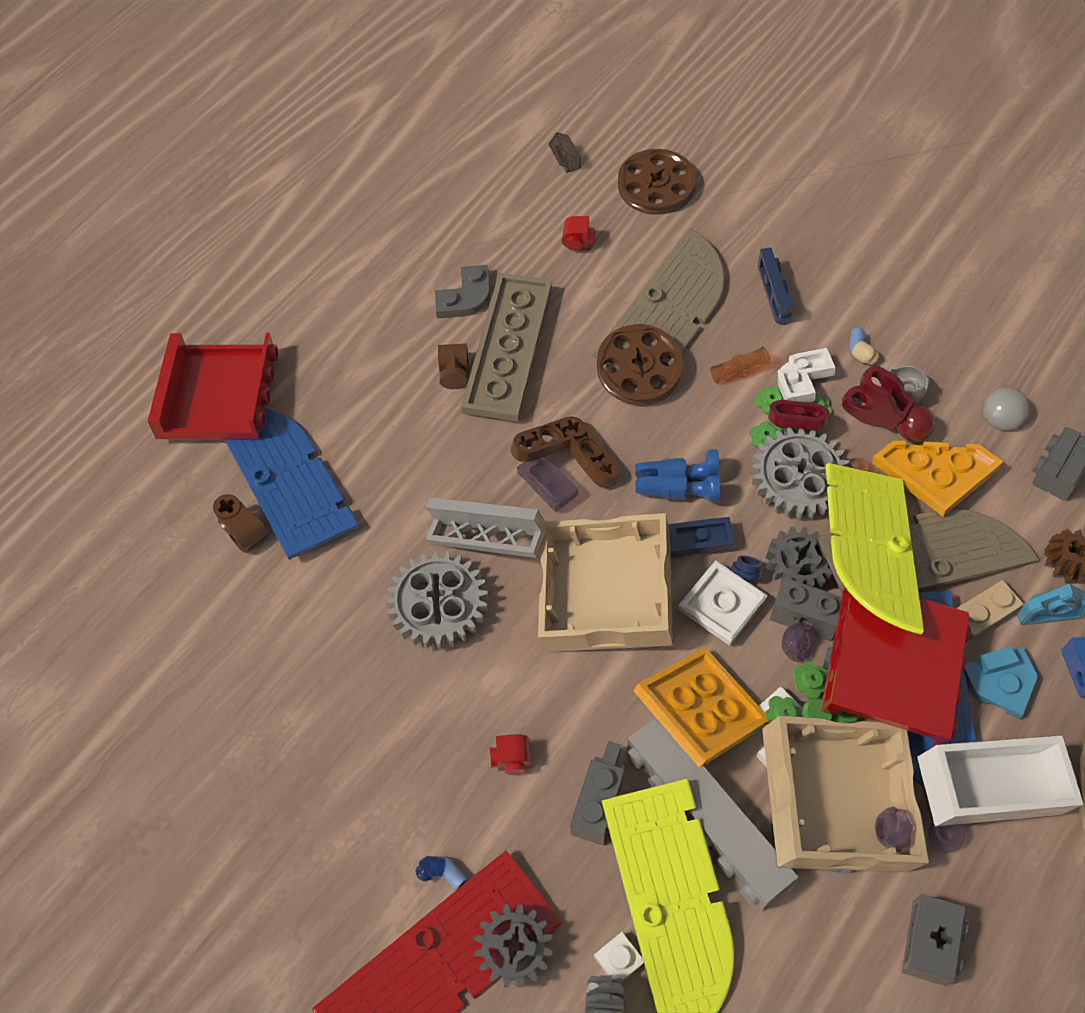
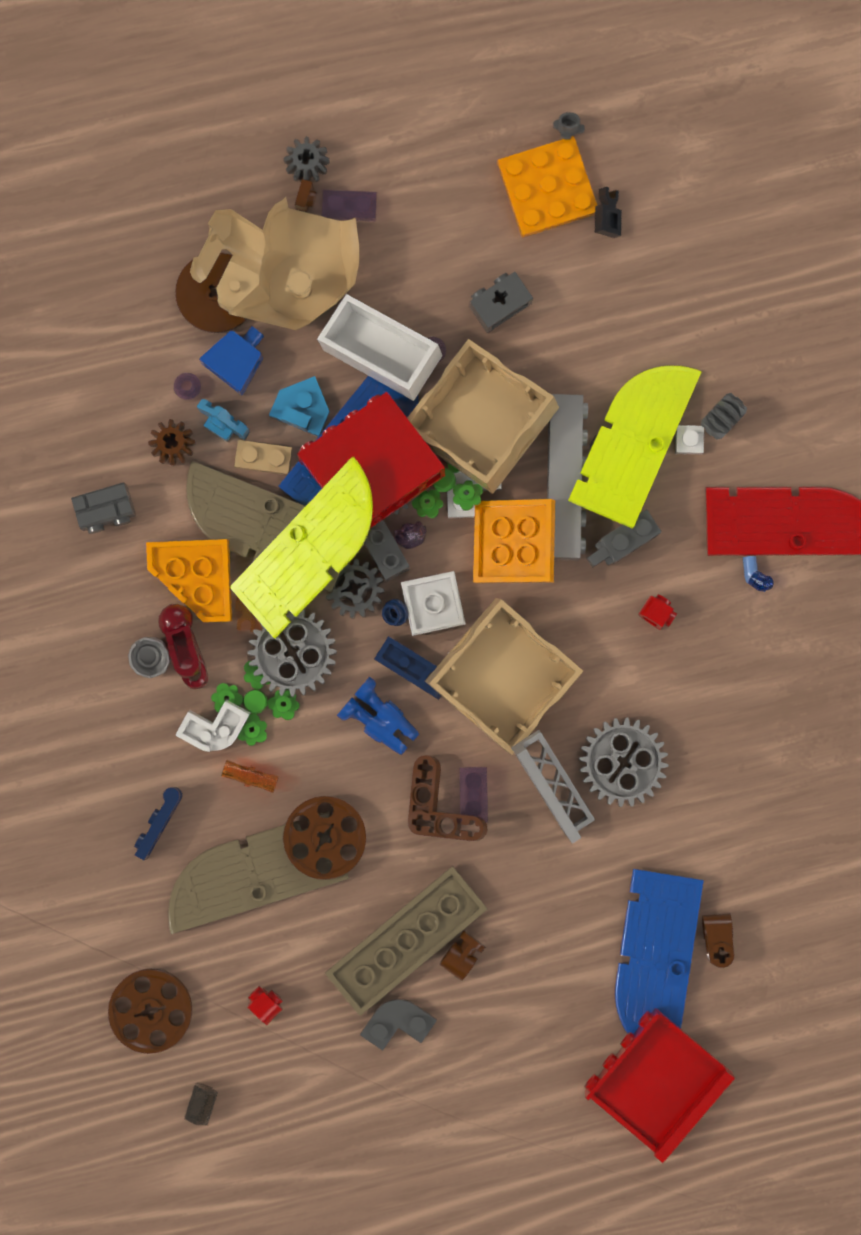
camera: 150 degrees left, 25 degrees up
dark grey gear [474,904,553,987] -> none
dark red plate [768,400,830,431] -> none
tan arm [849,328,879,365] -> none
plate [875,806,913,852] -> none
light grey hair [983,387,1030,431] -> none

